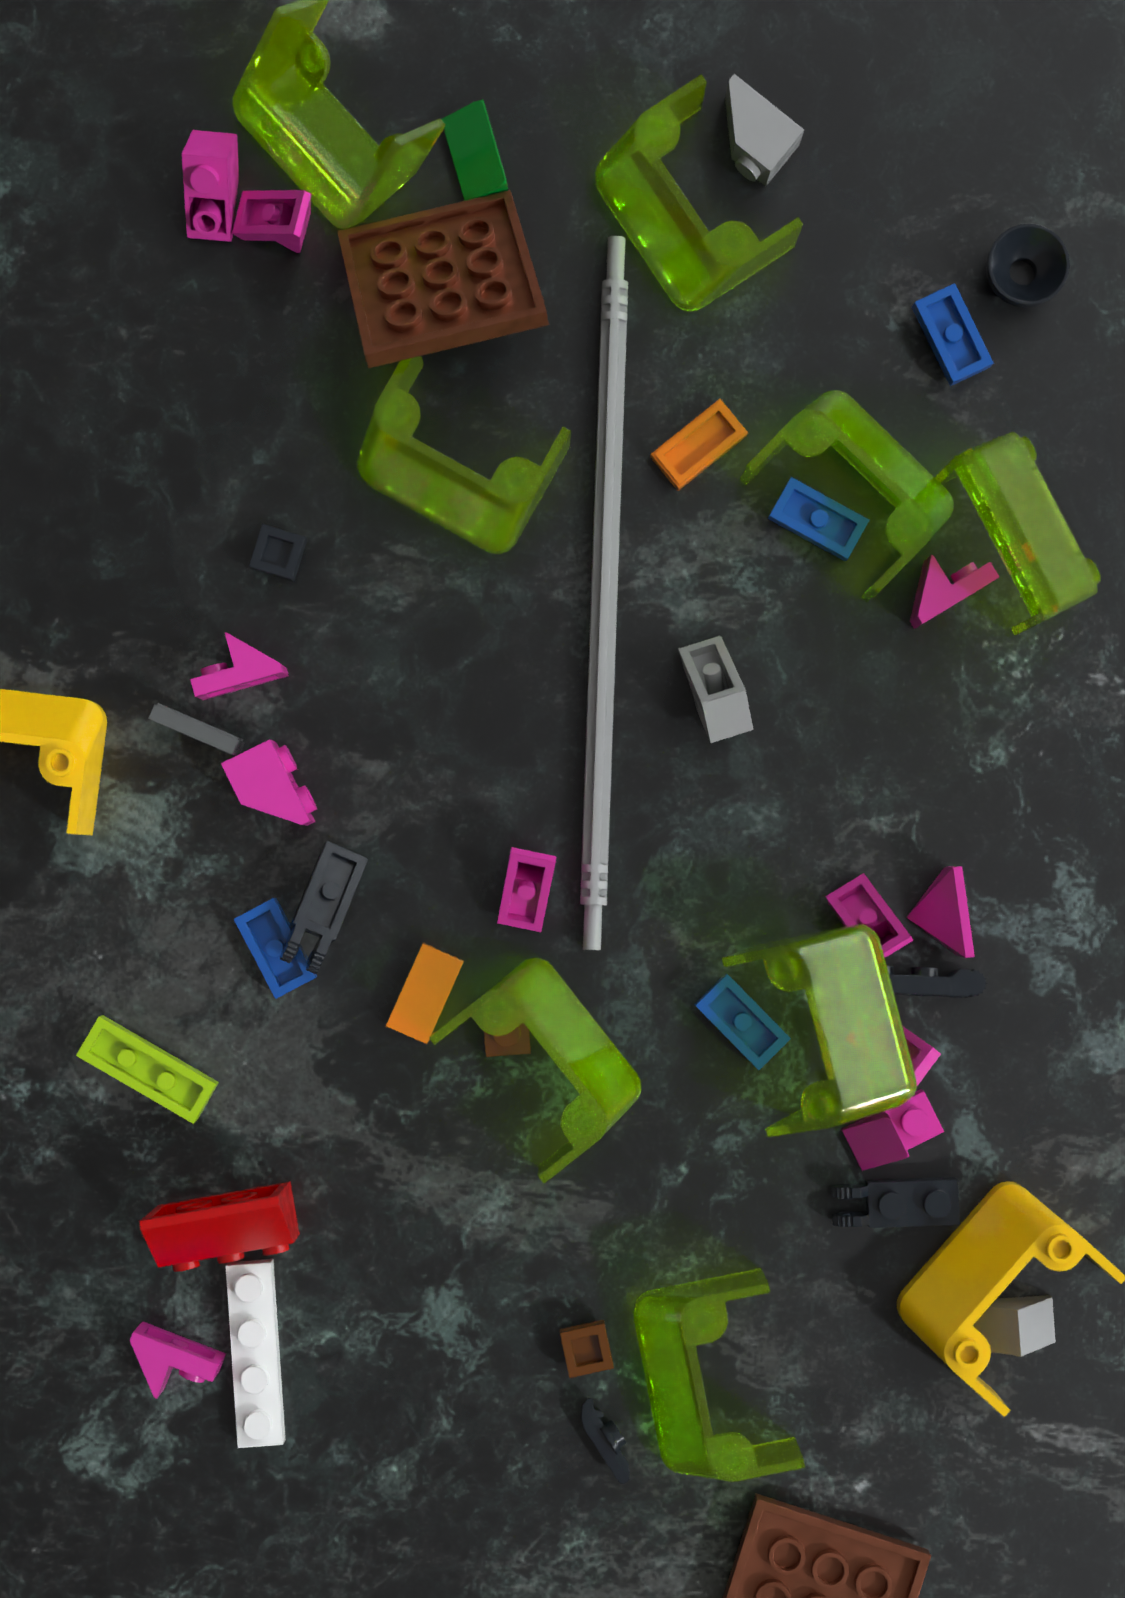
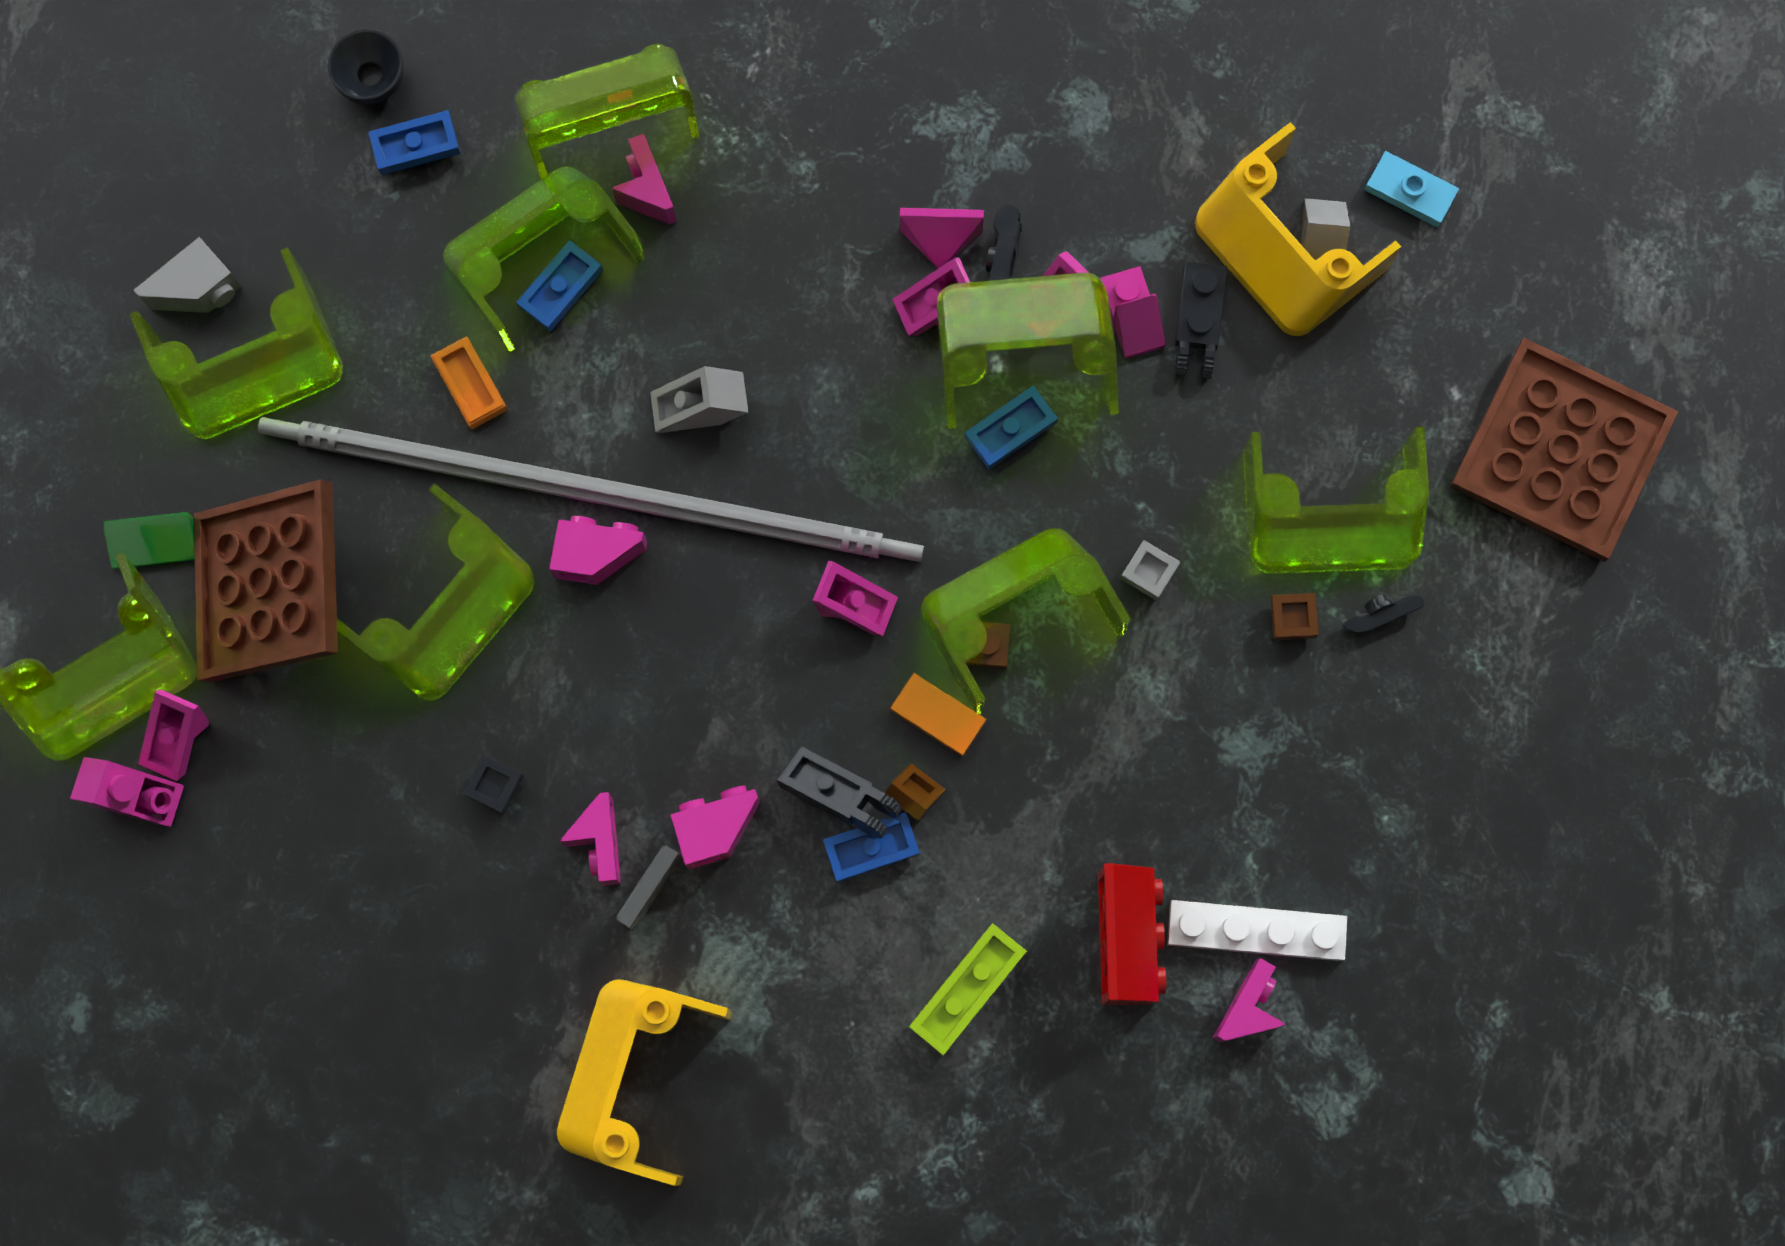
camera: 75 degrees left, 10 degrees down
none -> dark pink slope [549,516,647,585]
none -> reddish brown plate [885,763,946,821]
none -> light grey plate [1120,540,1180,601]
none -> medium azure plate [1364,151,1459,228]

